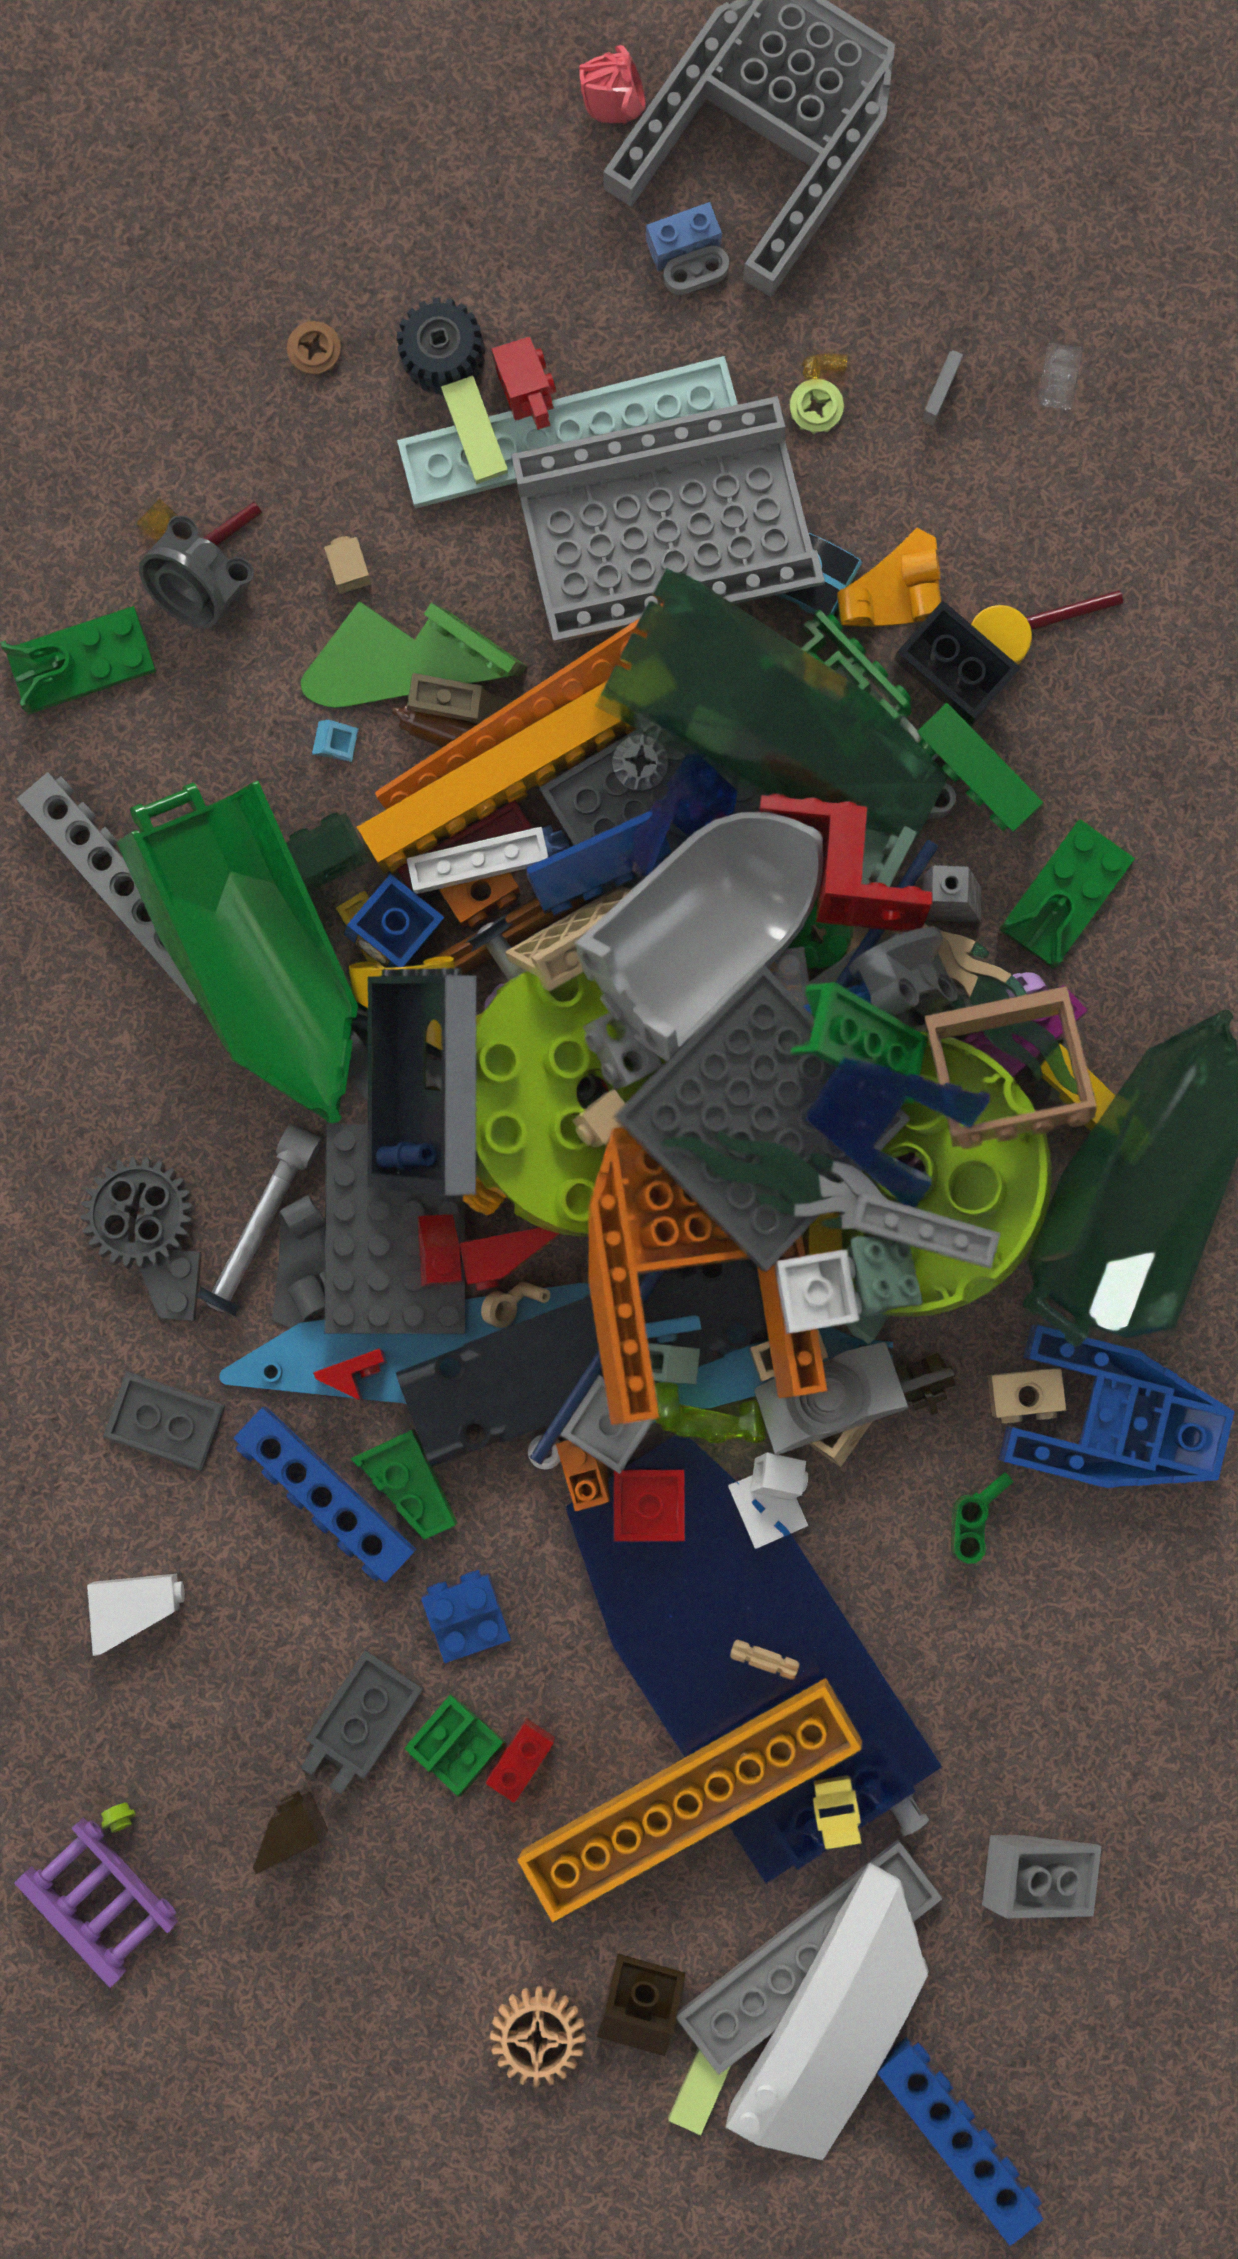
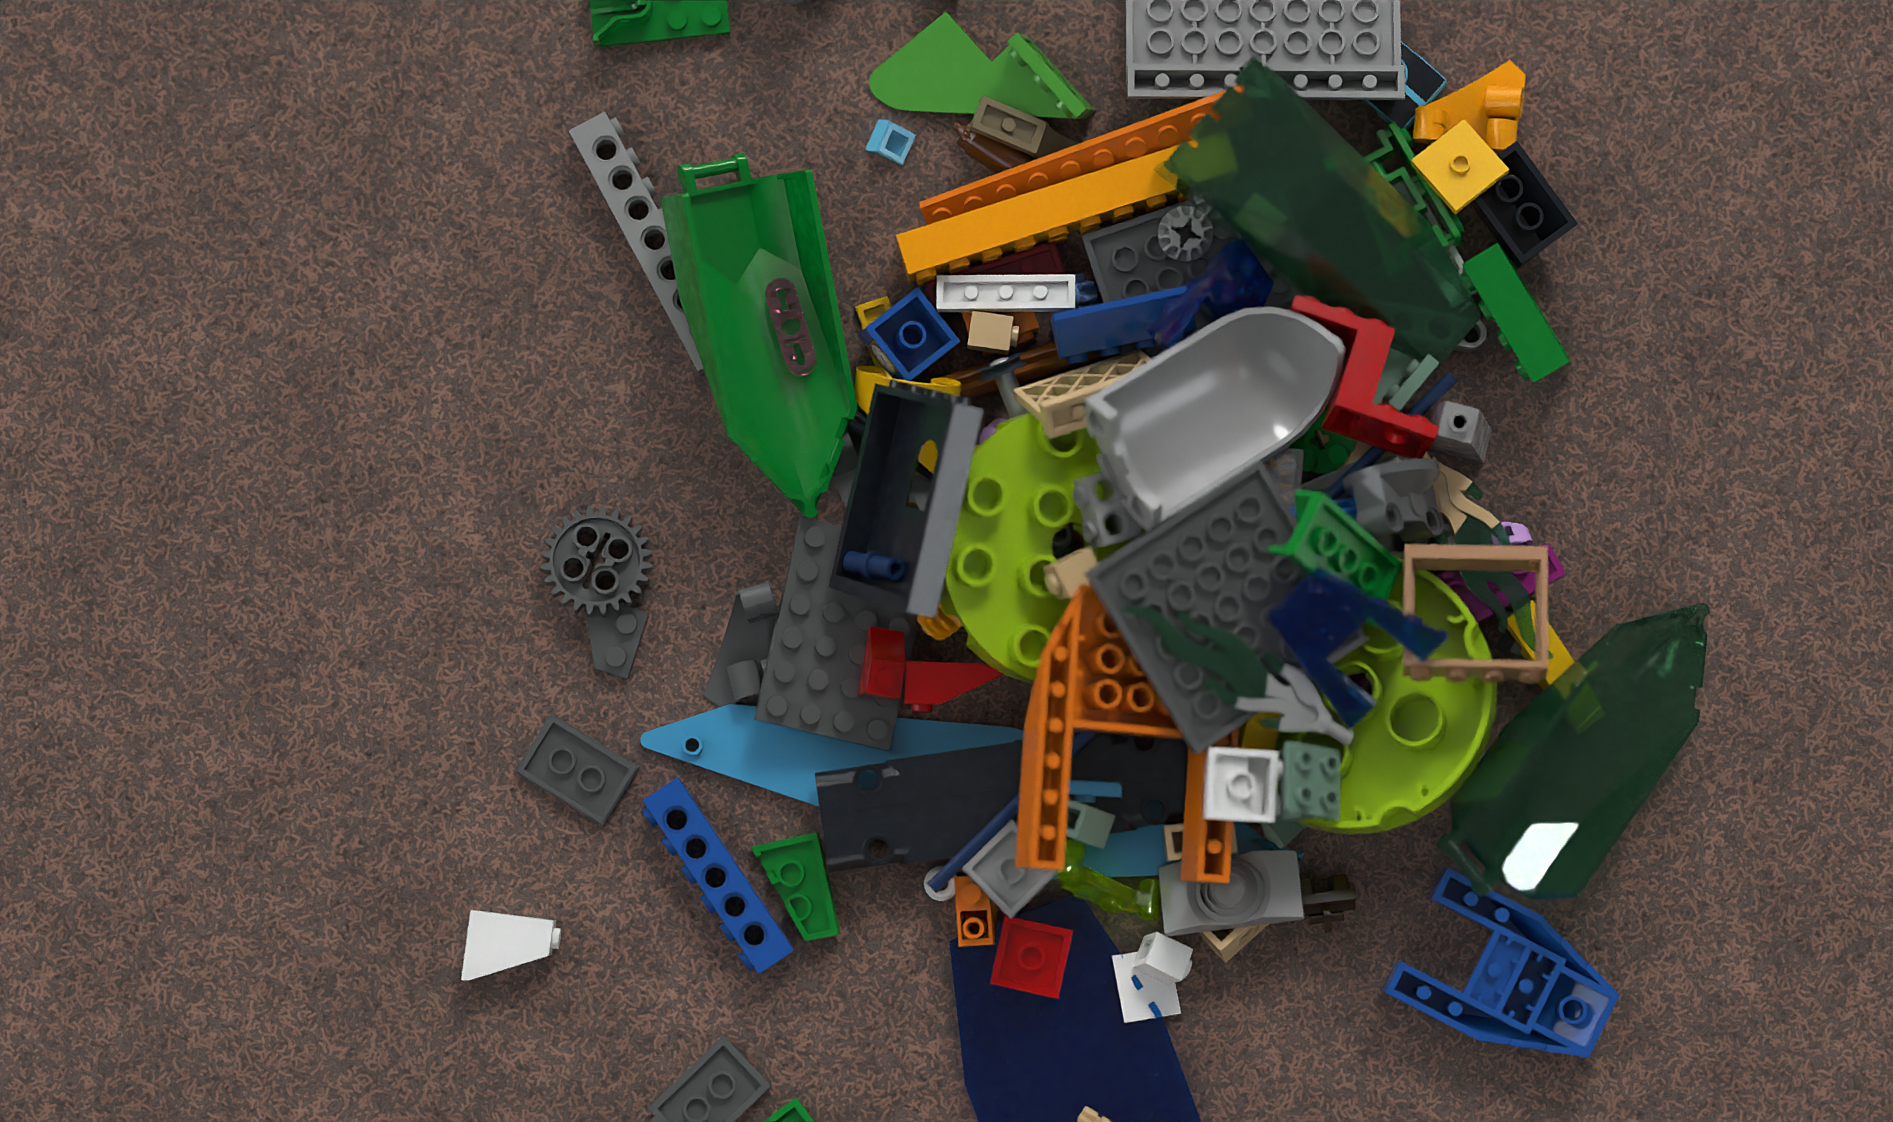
camera: 10 degrees right, 0 degrees up
piece [194,1123,323,1317] -> none
clear green brick [286,812,371,892] -> none
red slope [313,1348,387,1401] -> none
blue plate [421,1570,511,1663] -> none
tan plate [481,1281,550,1328] -> none
light grey tile [850,1193,1000,1268] -> none
green beam [951,1472,1014,1564] -> none
yellow head [971,605,1032,665] -> none
tan brick [987,1368,1066,1423] -> none
green plate [998,818,1135,969] -> none
dark red bar [1025,590,1123,630] -> none
none -> clear pink beam [765,278,817,376]
none -> tan brick [967,311,1019,355]
none -> yellow plate [1410,119,1509,214]

